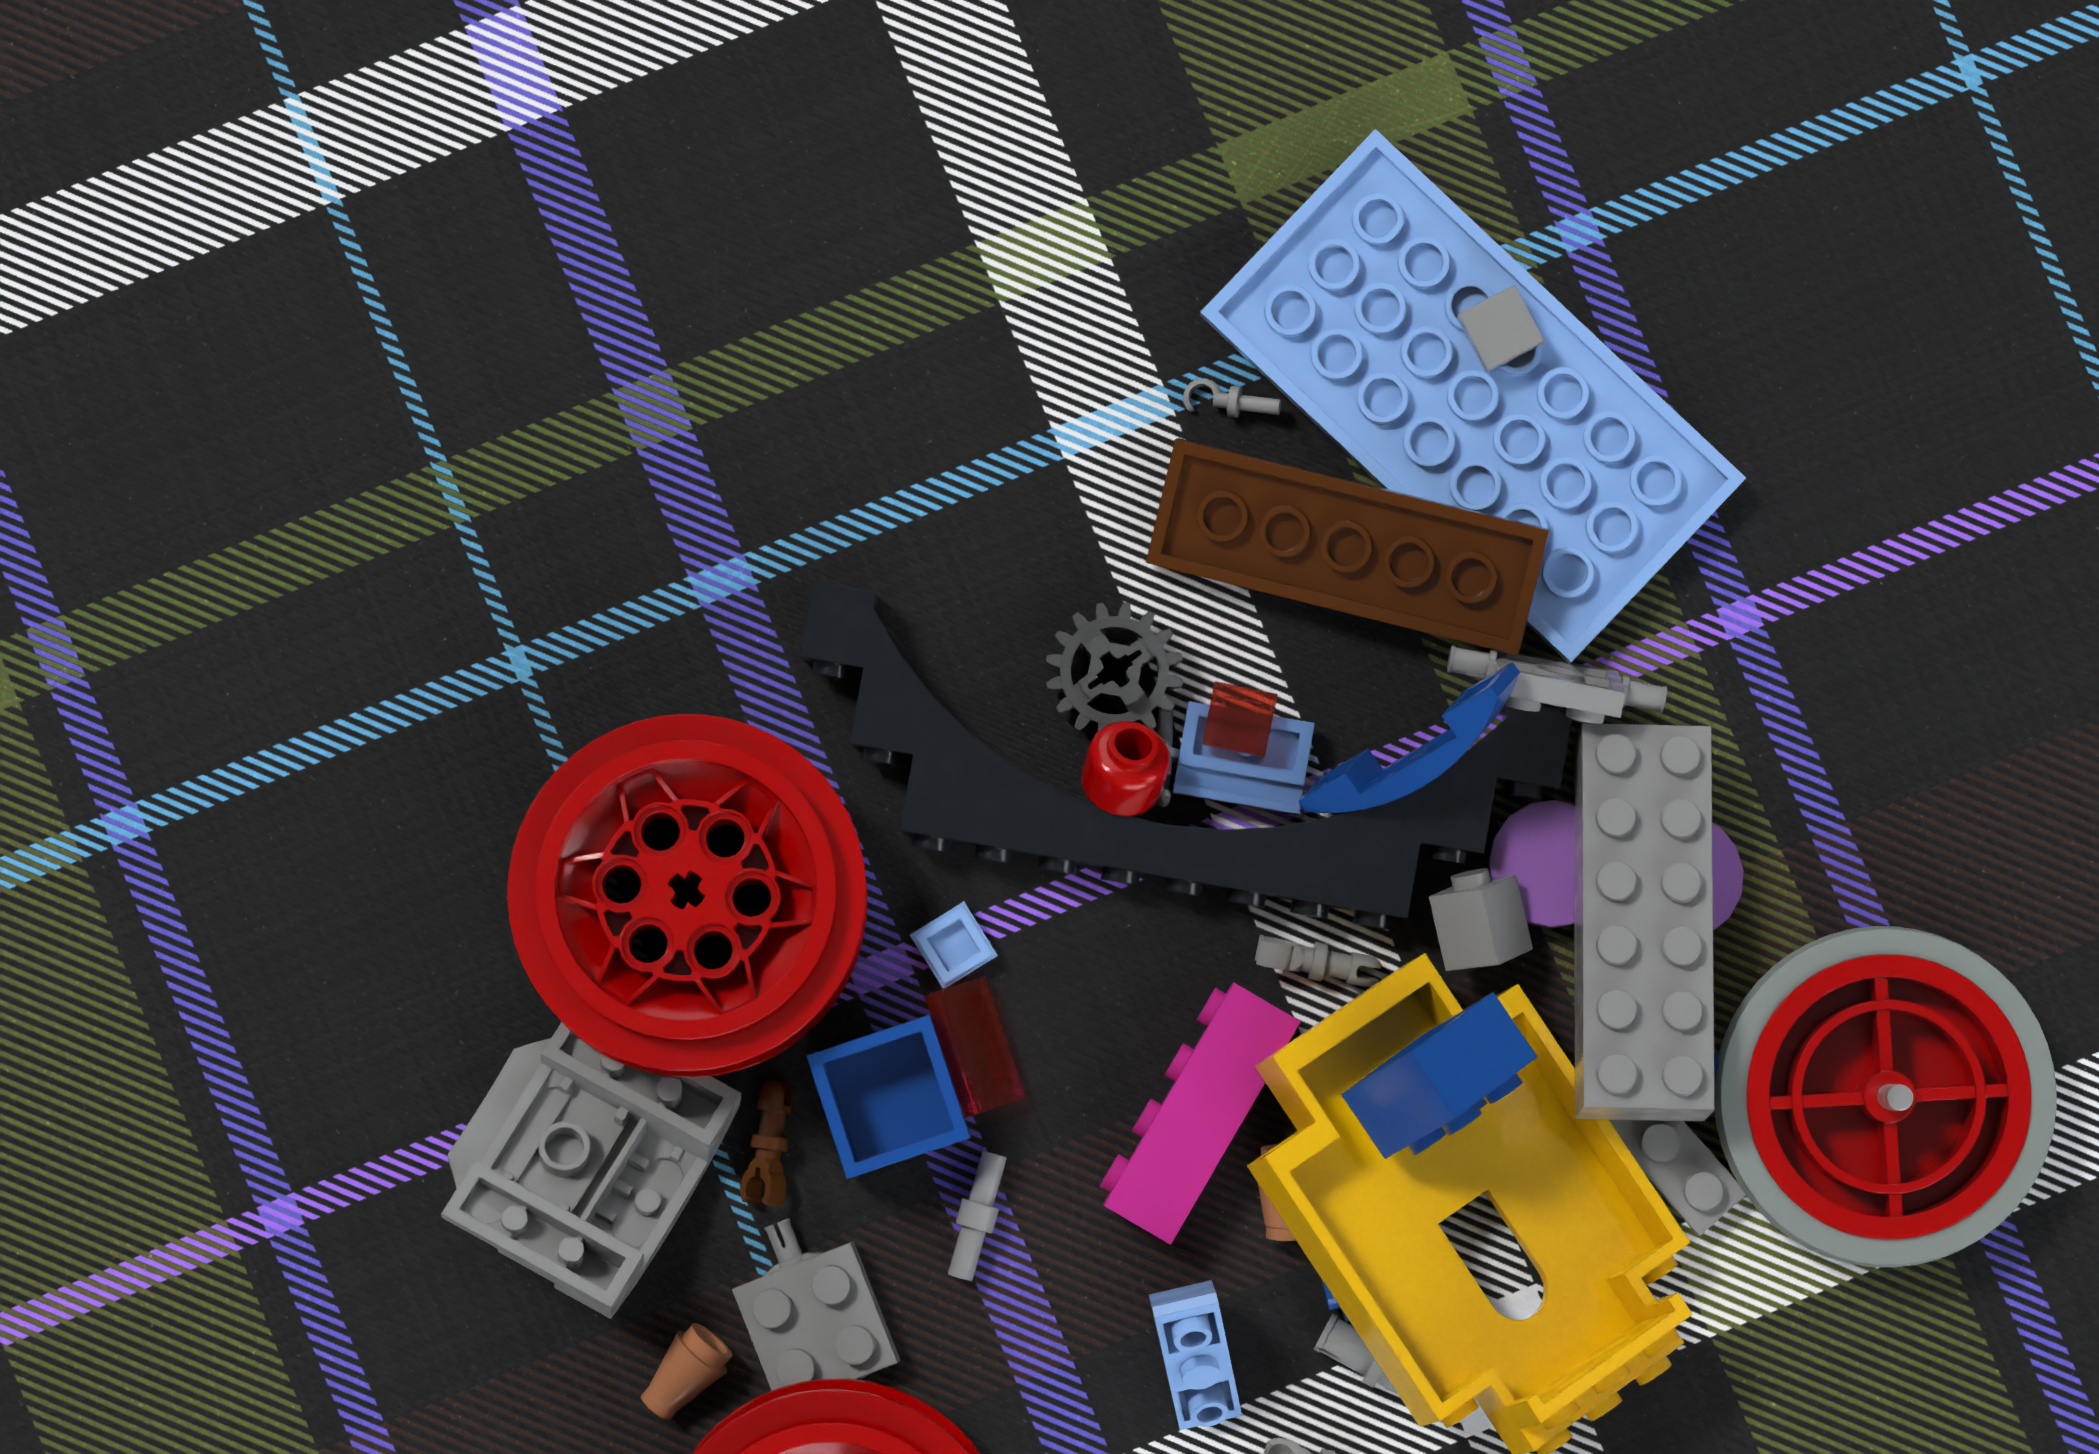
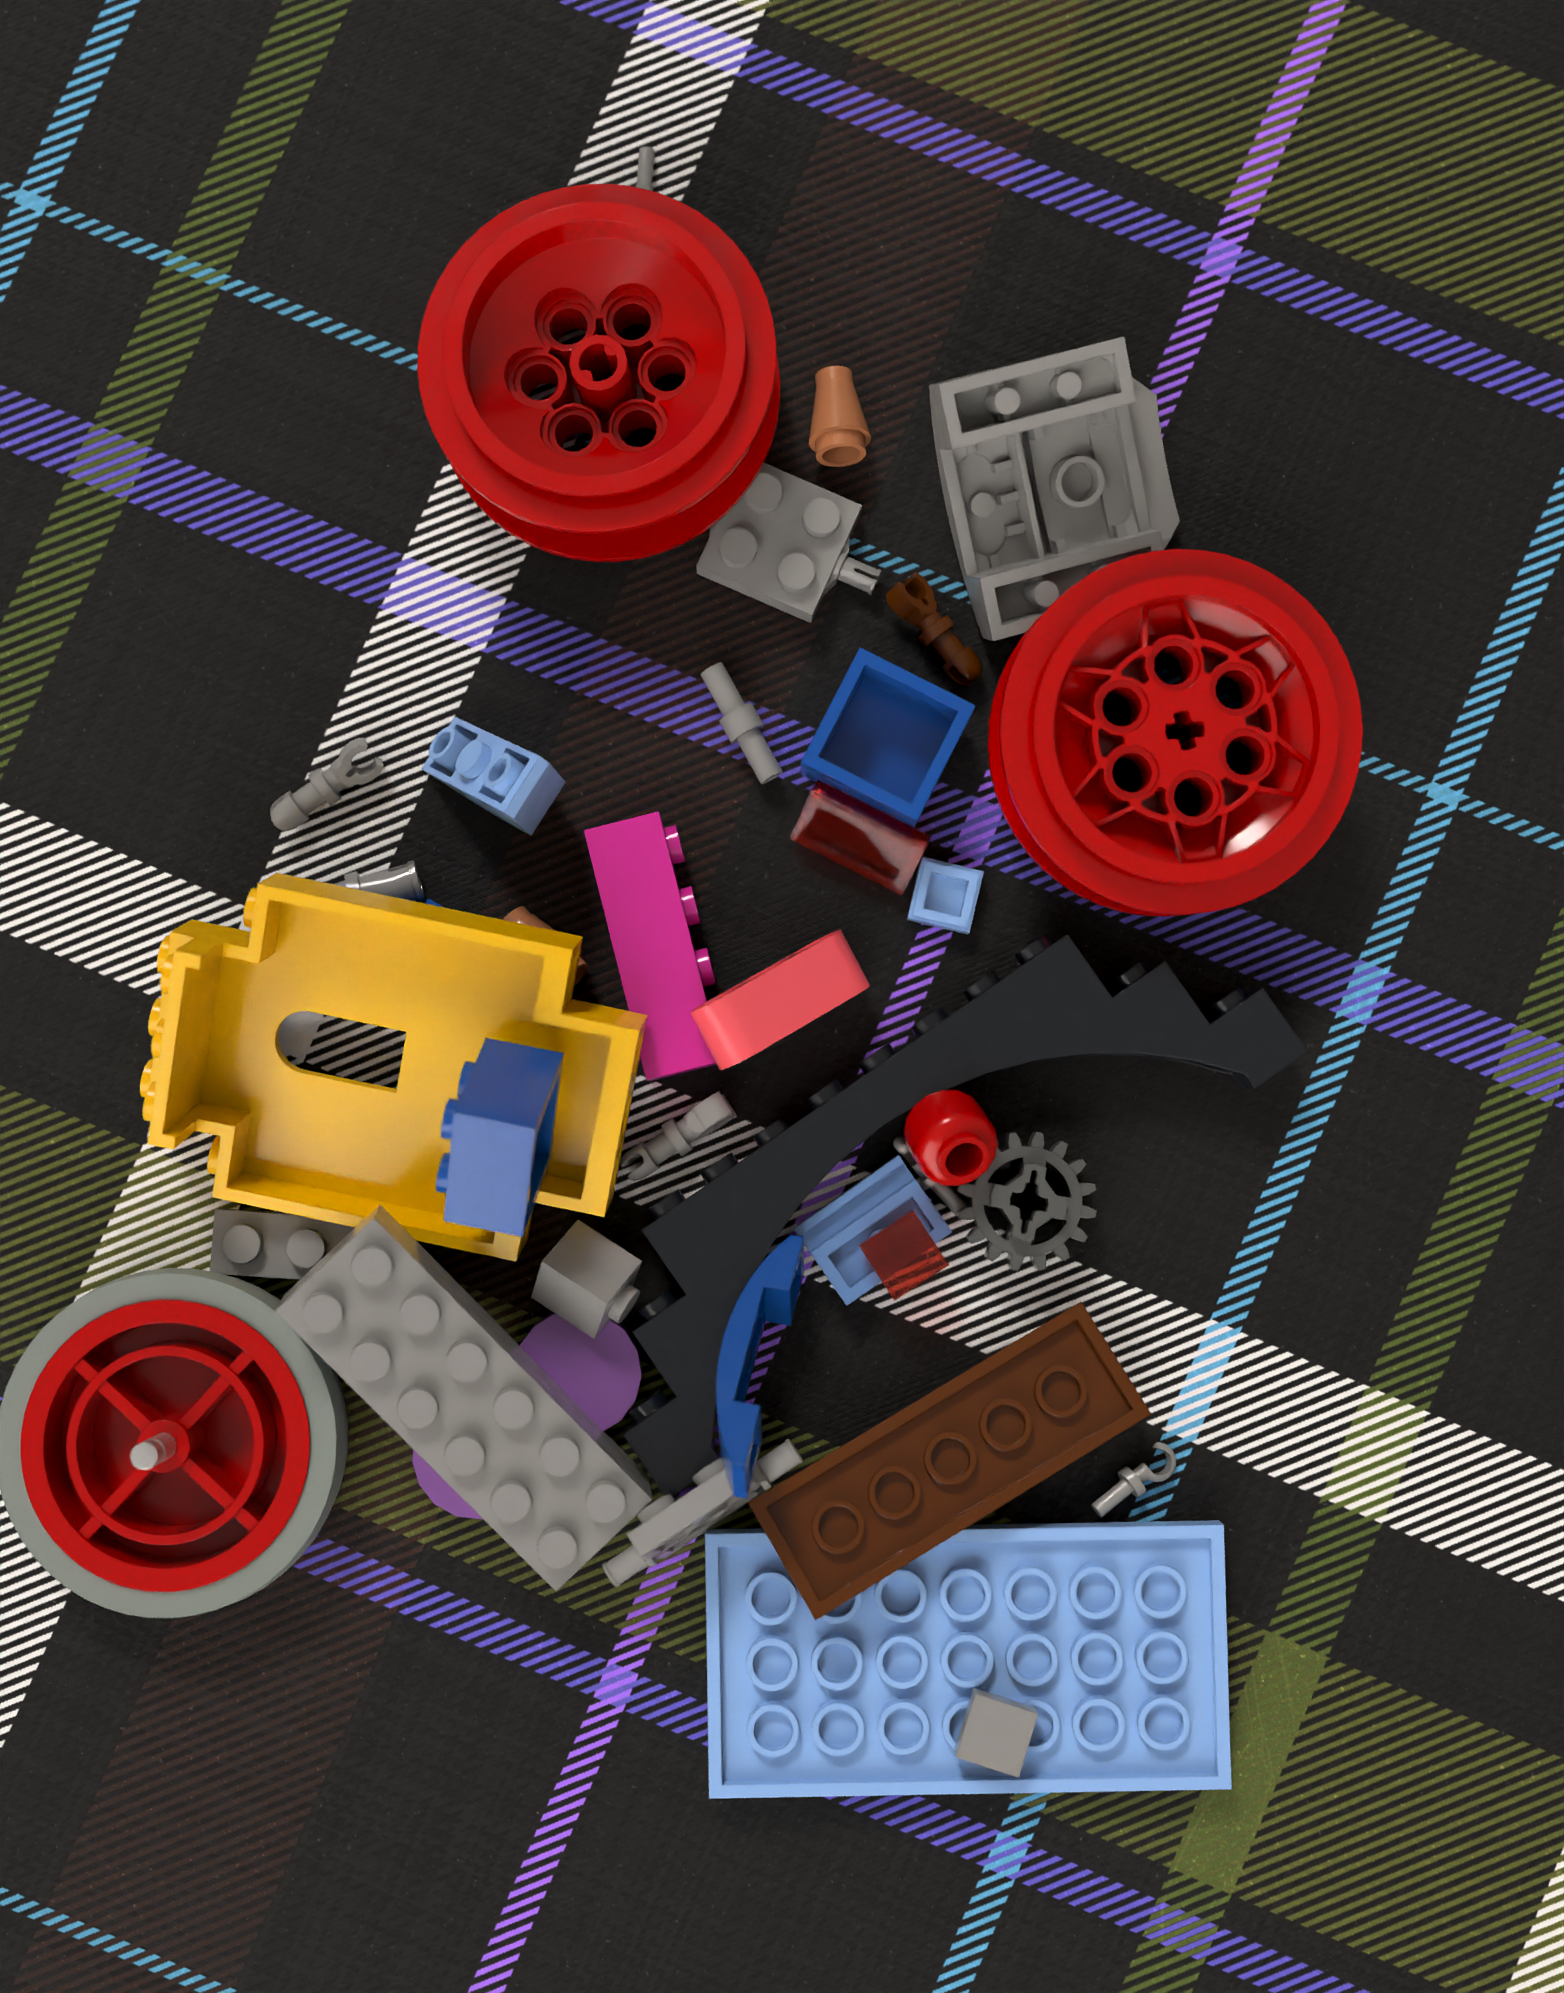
camera: 135 degrees right, 0 degrees up
none -> coral beam [690,929,870,1070]

